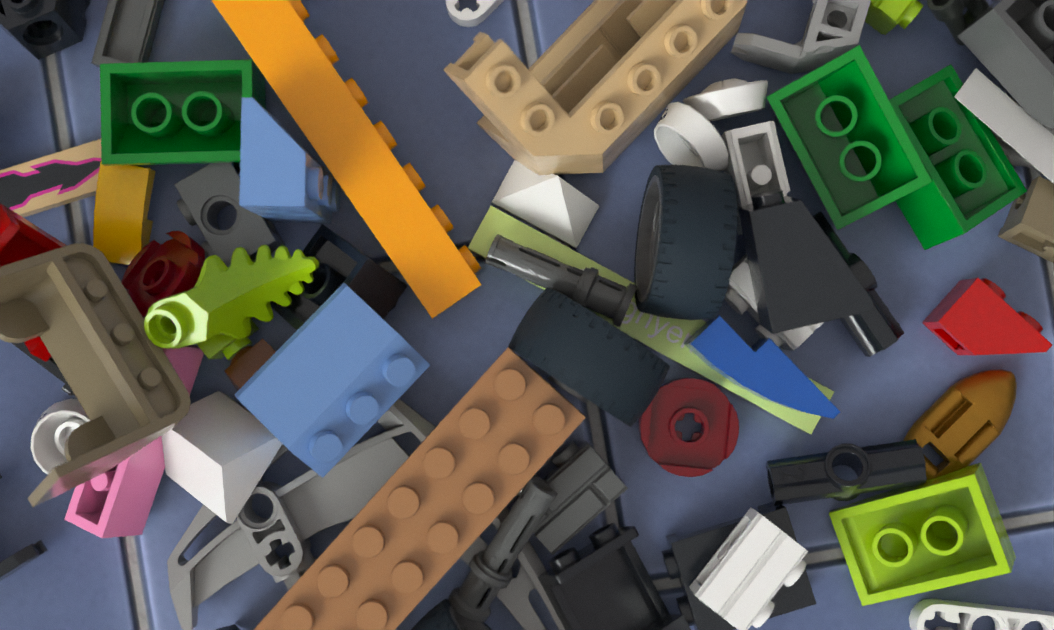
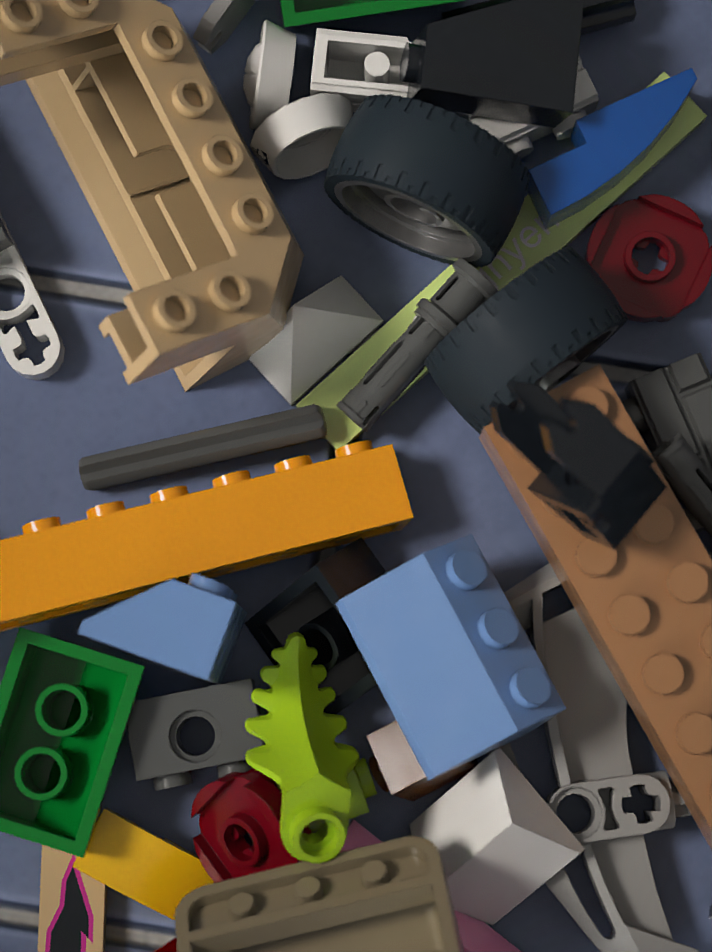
camera: 70 degrees left, 5 degrees down
none -> dark grey axle [79,404,327,491]
none -> black piece [489,380,667,550]

